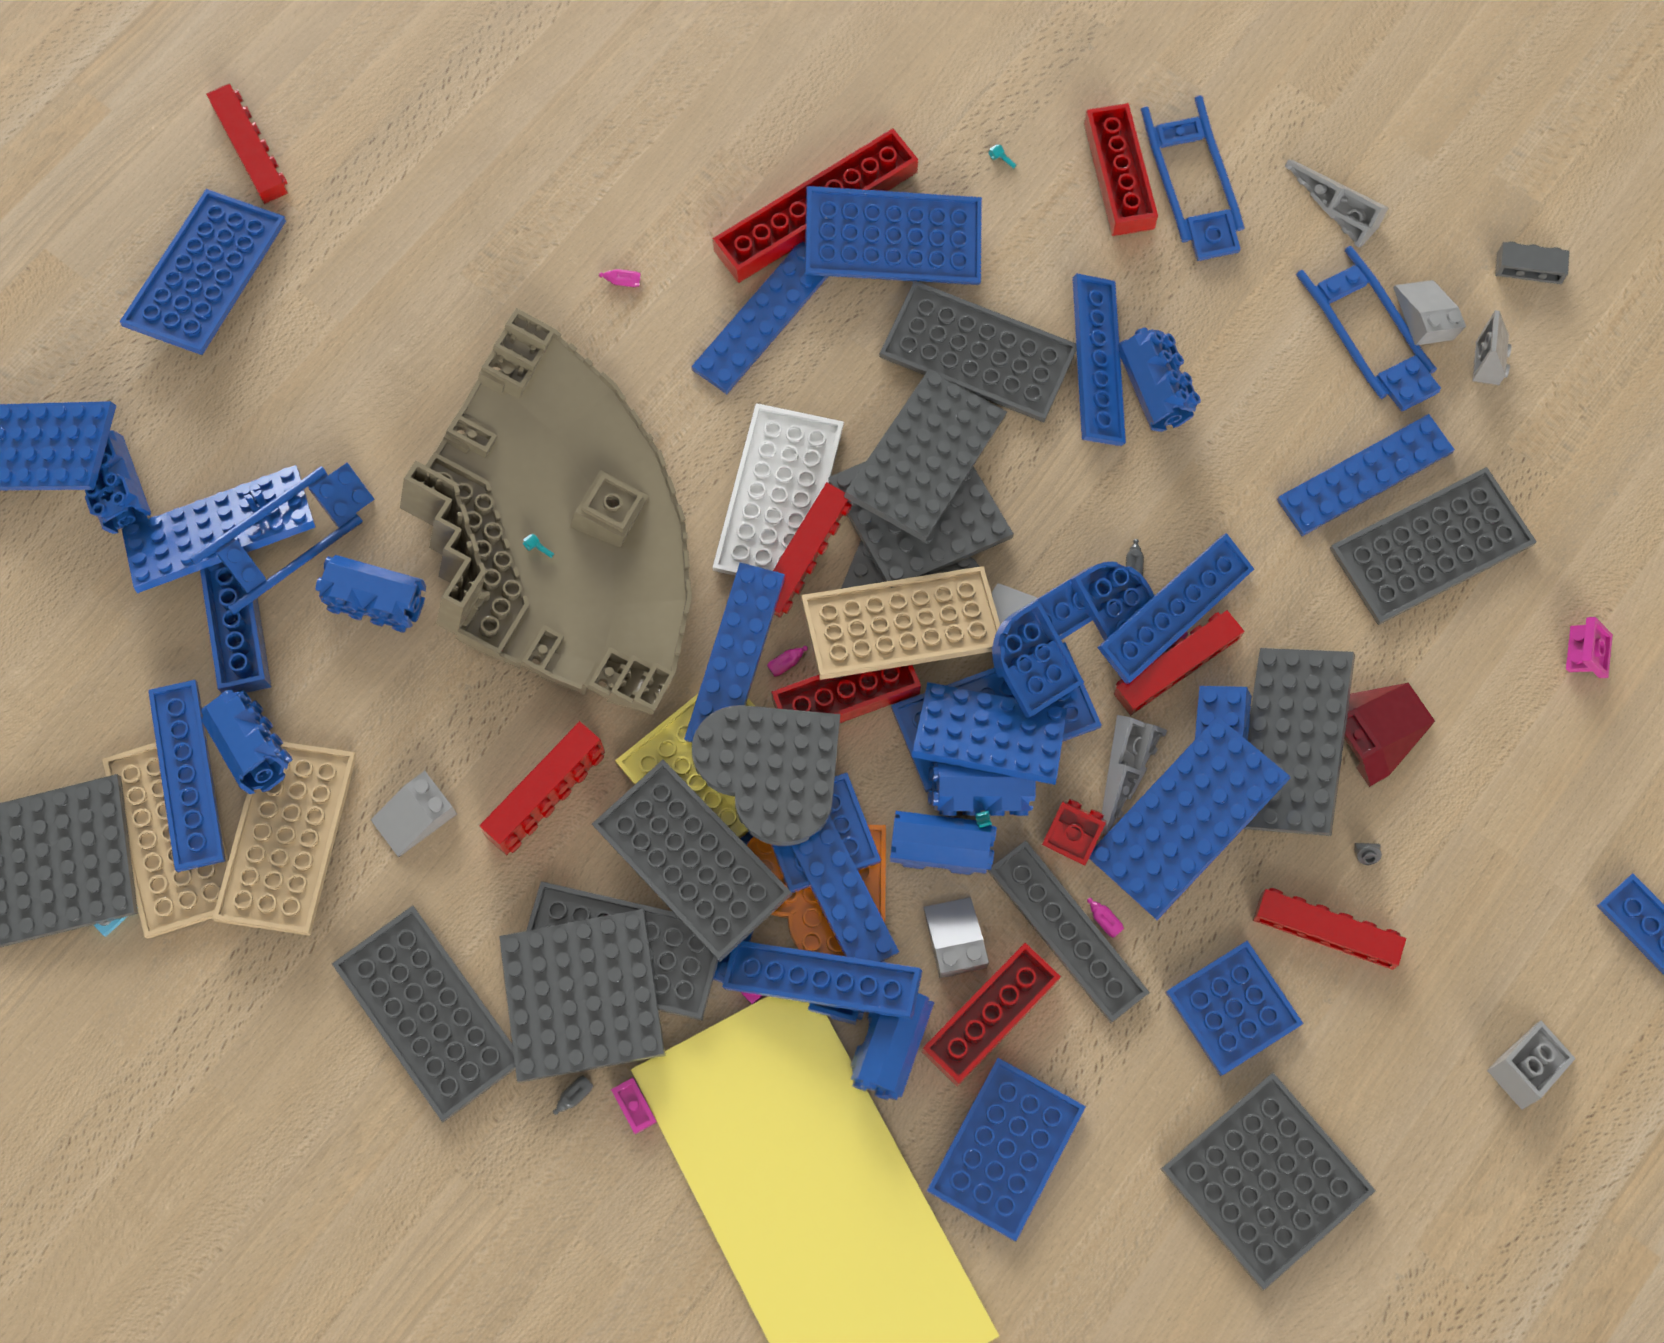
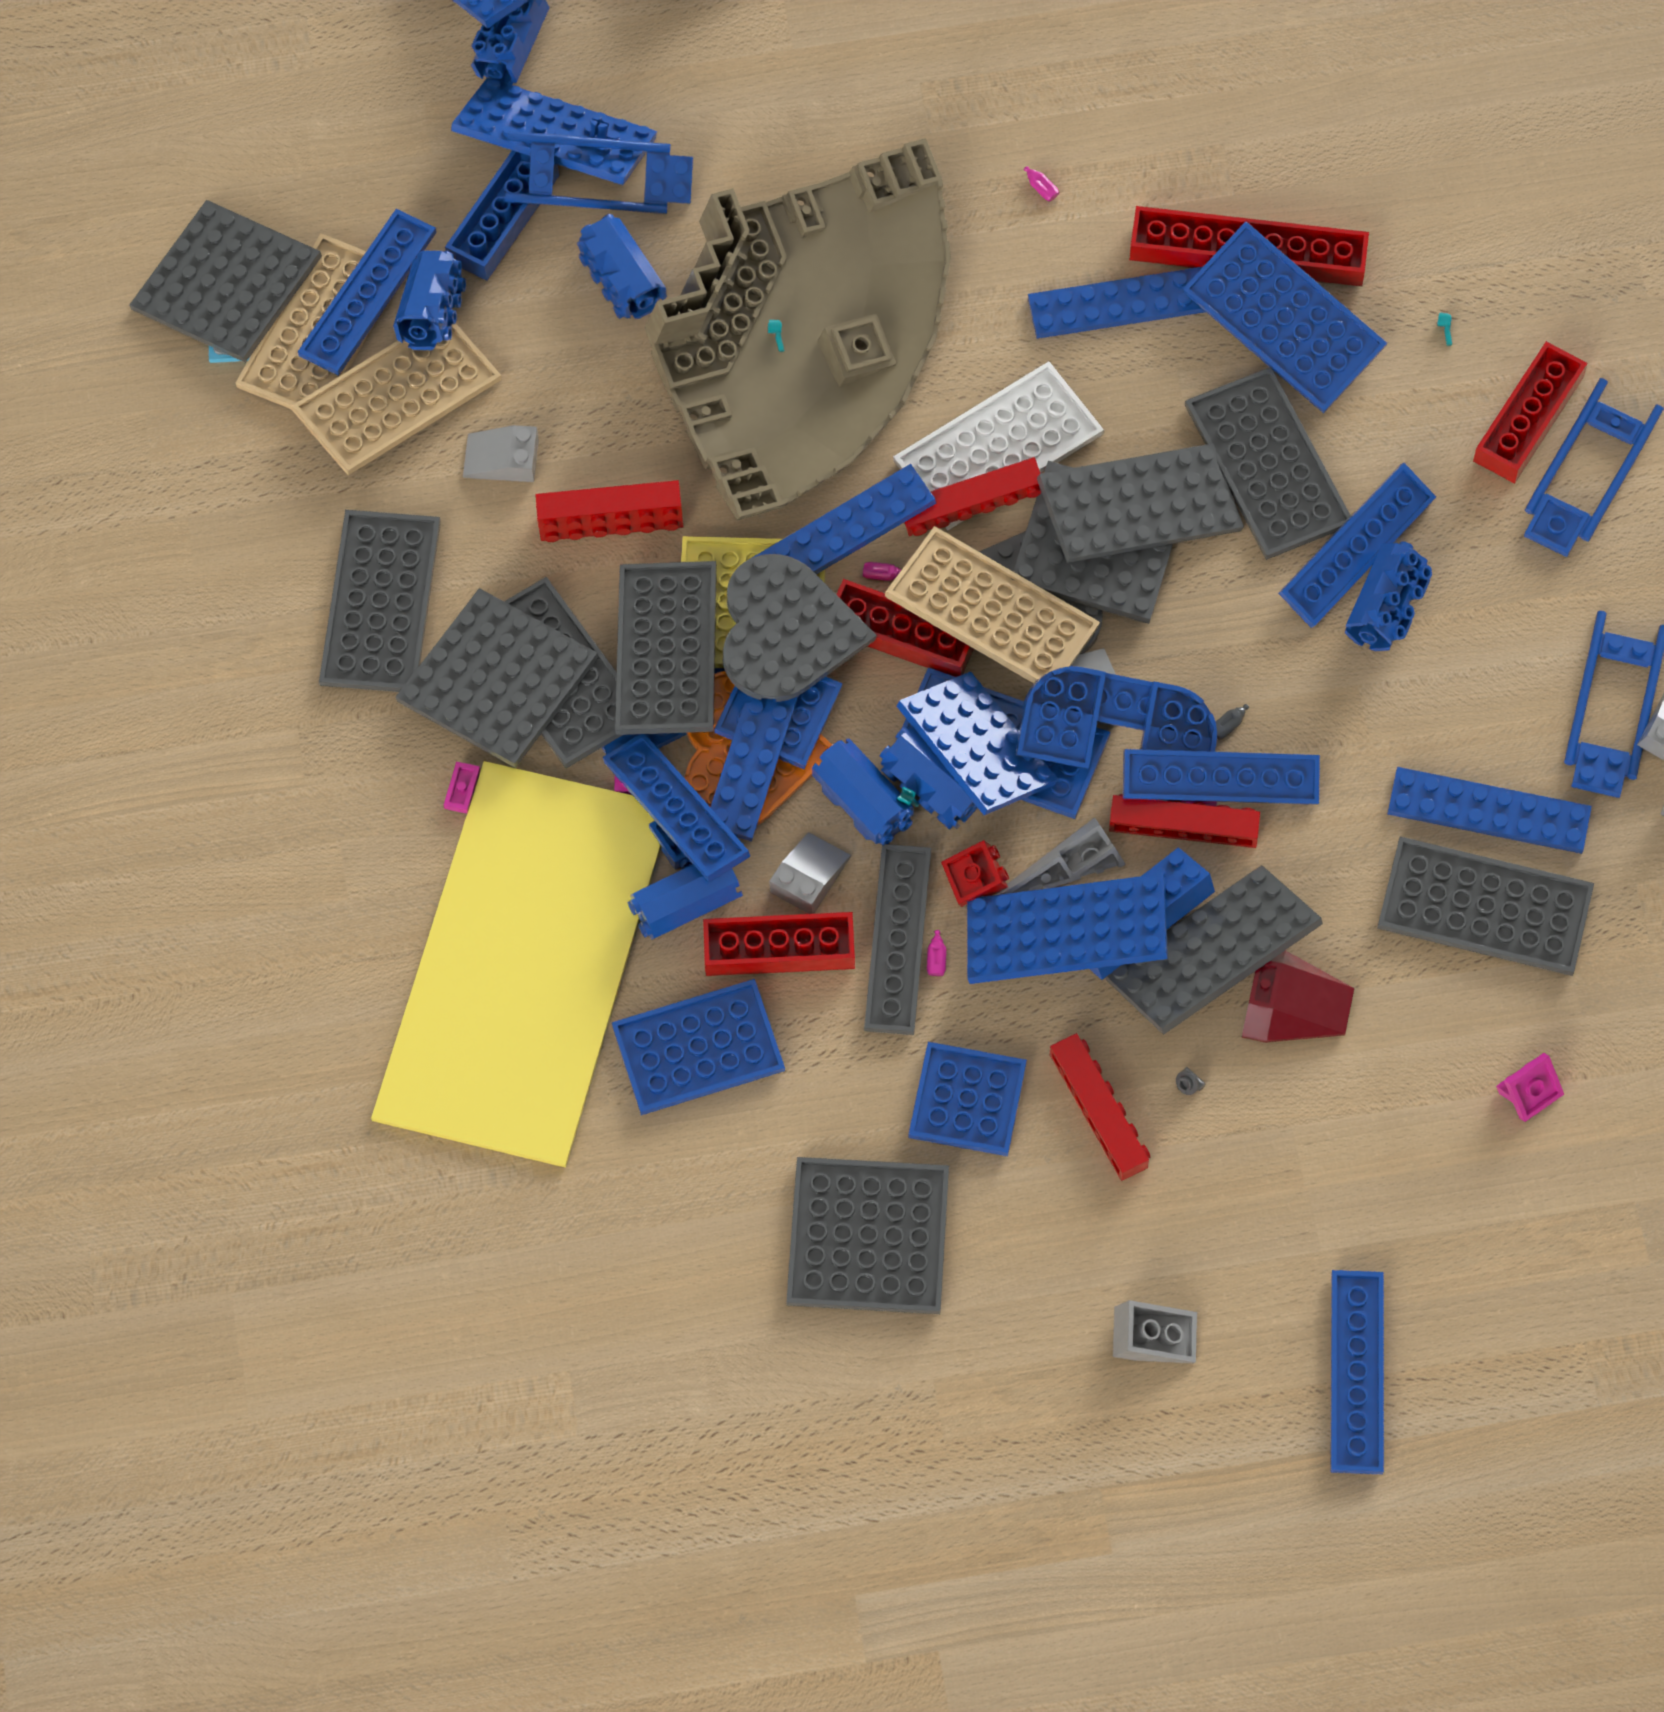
camera: 45 degrees right, 5 degrees down
dark grey piece [553,1075,593,1115] -> none

